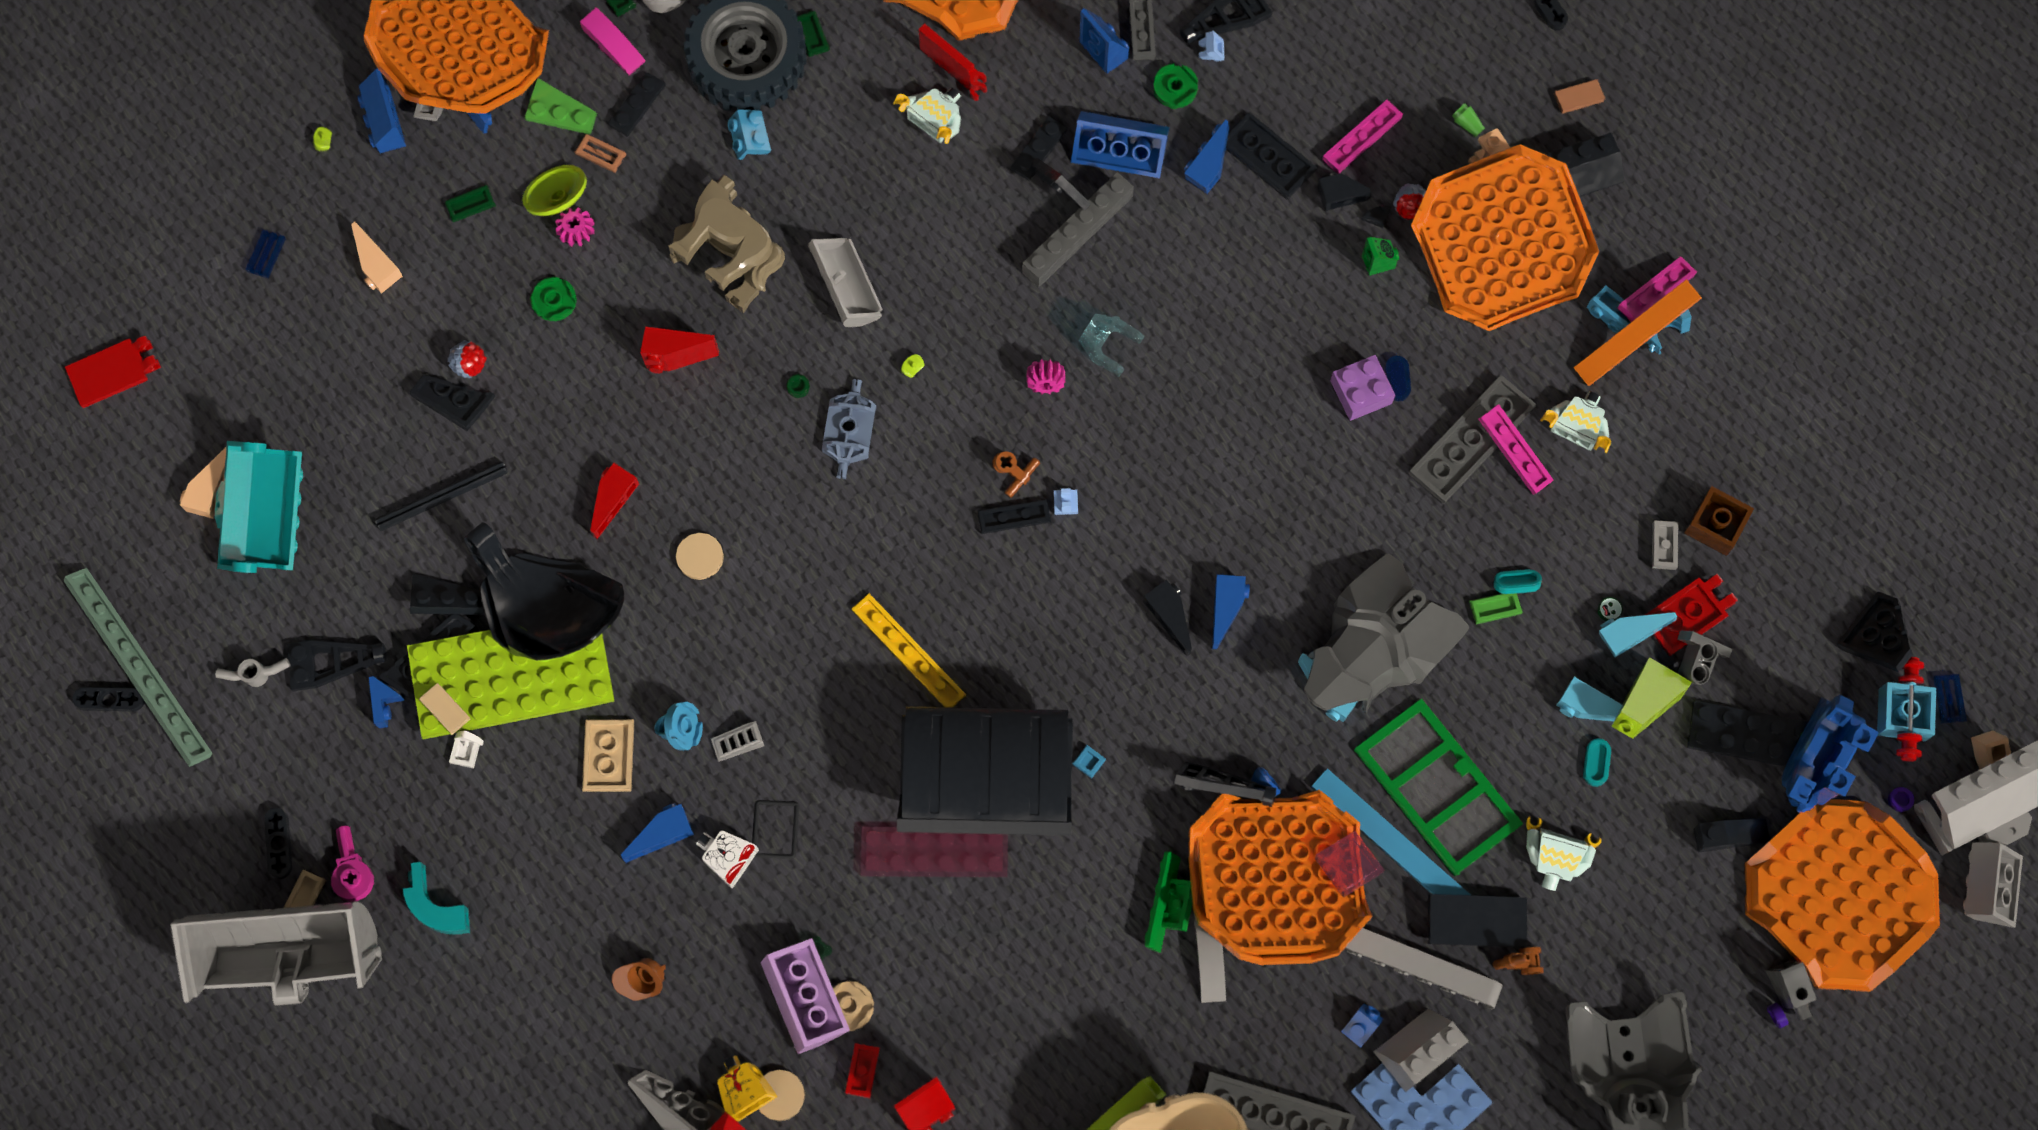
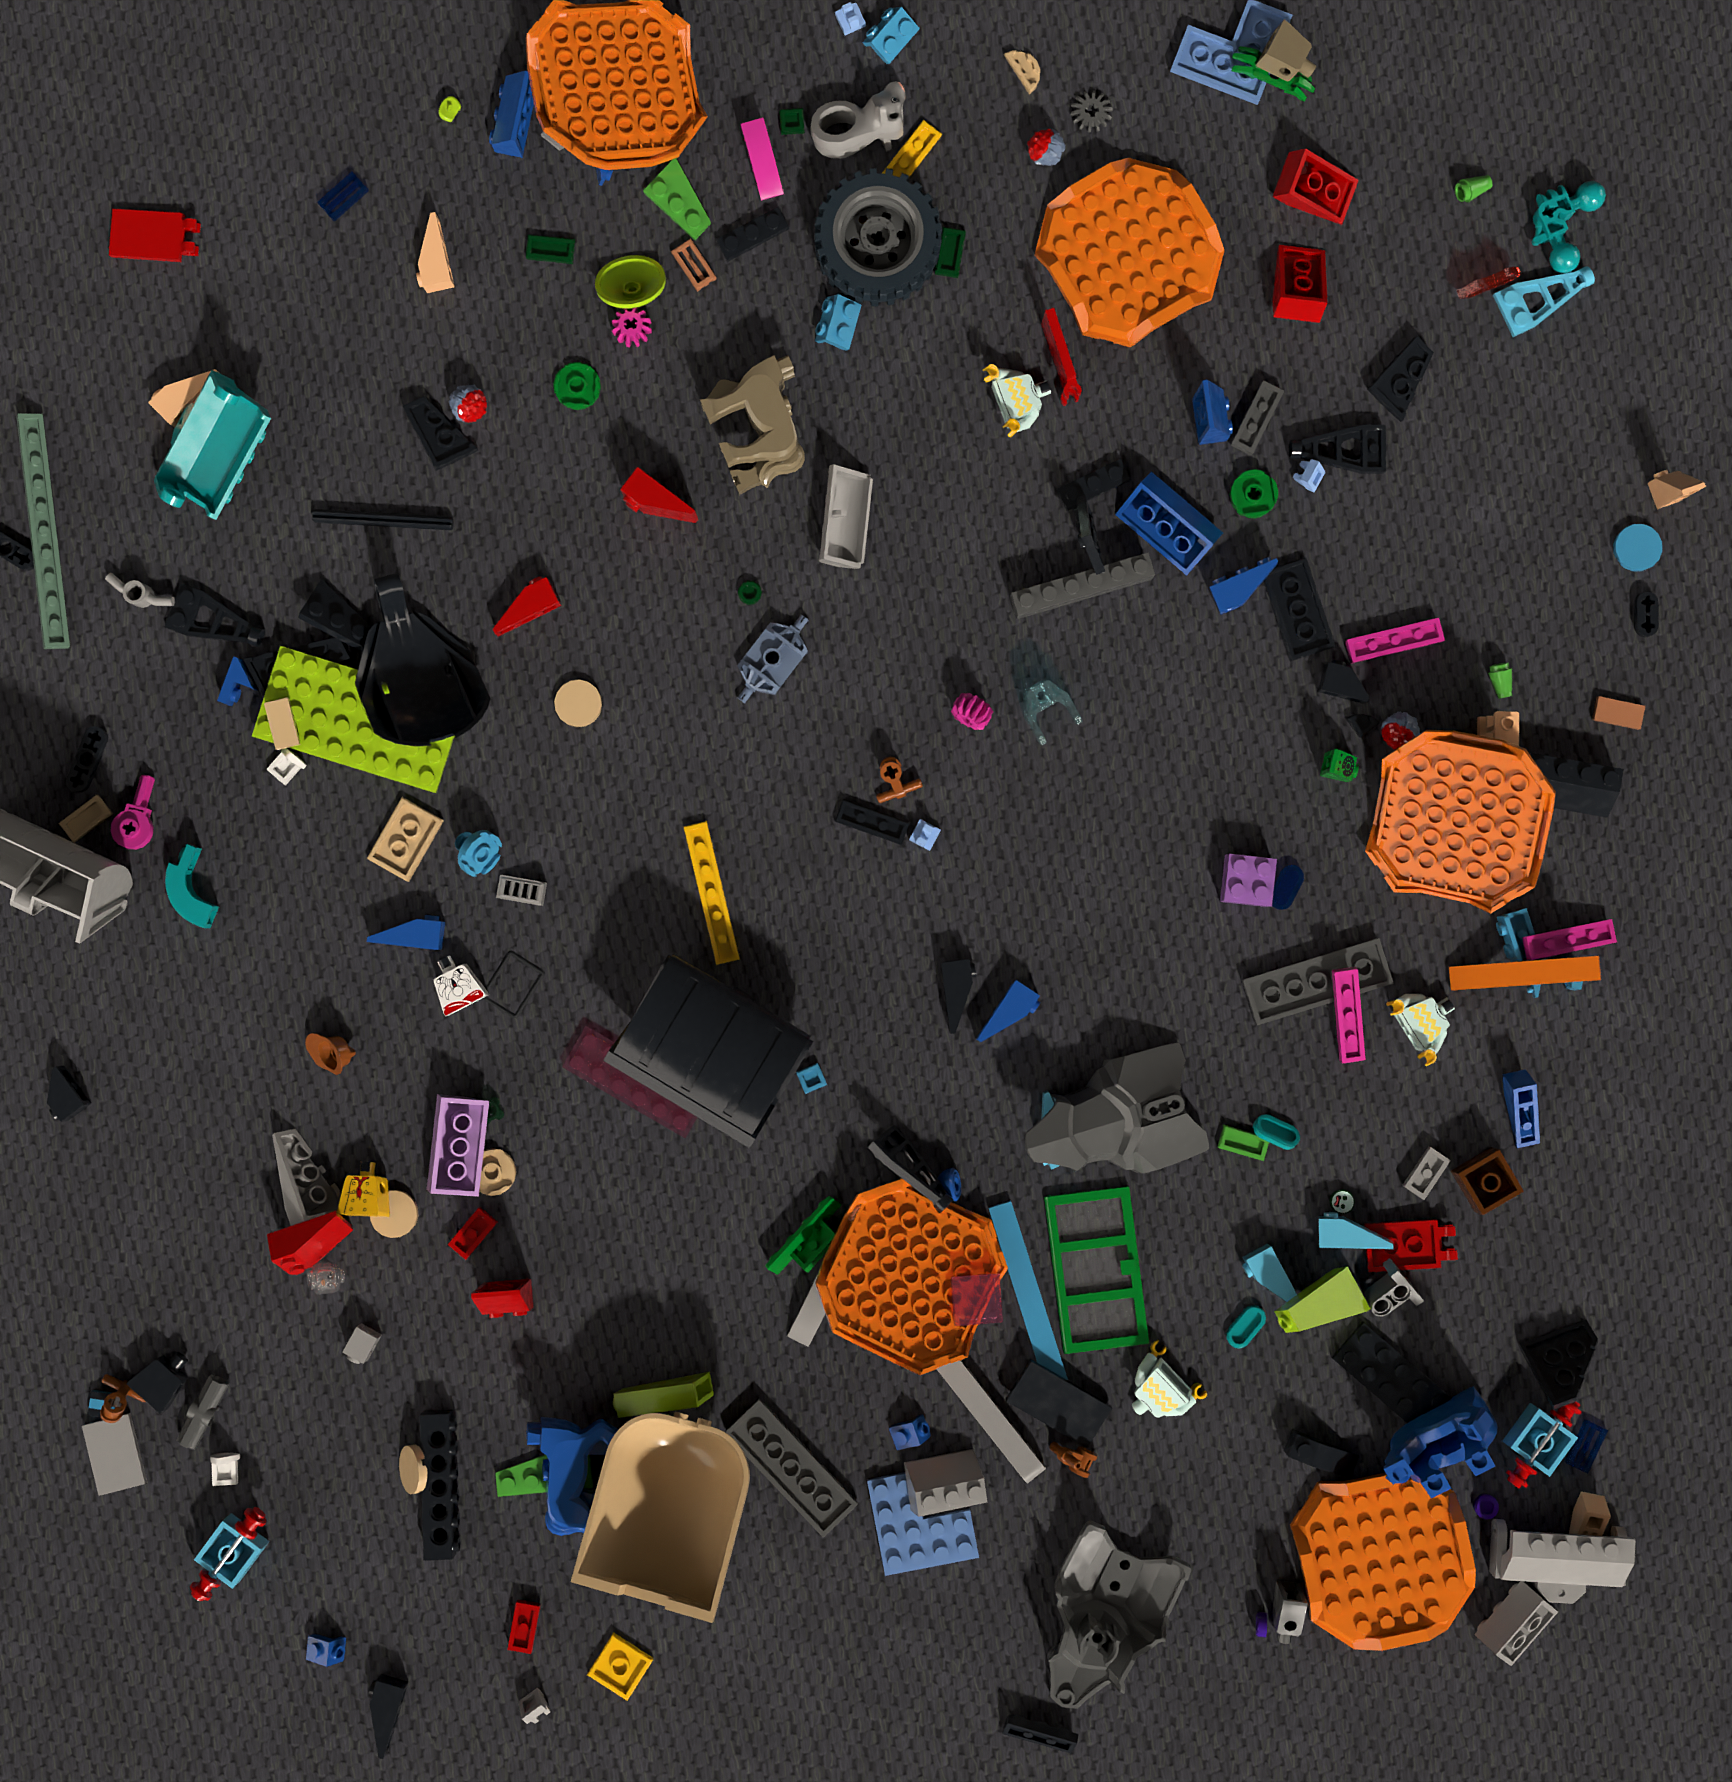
camera: 30 degrees right, 15 degrees up
lime piece [901,354,925,378] -> none
none -> blue slope [1503,1069,1540,1148]

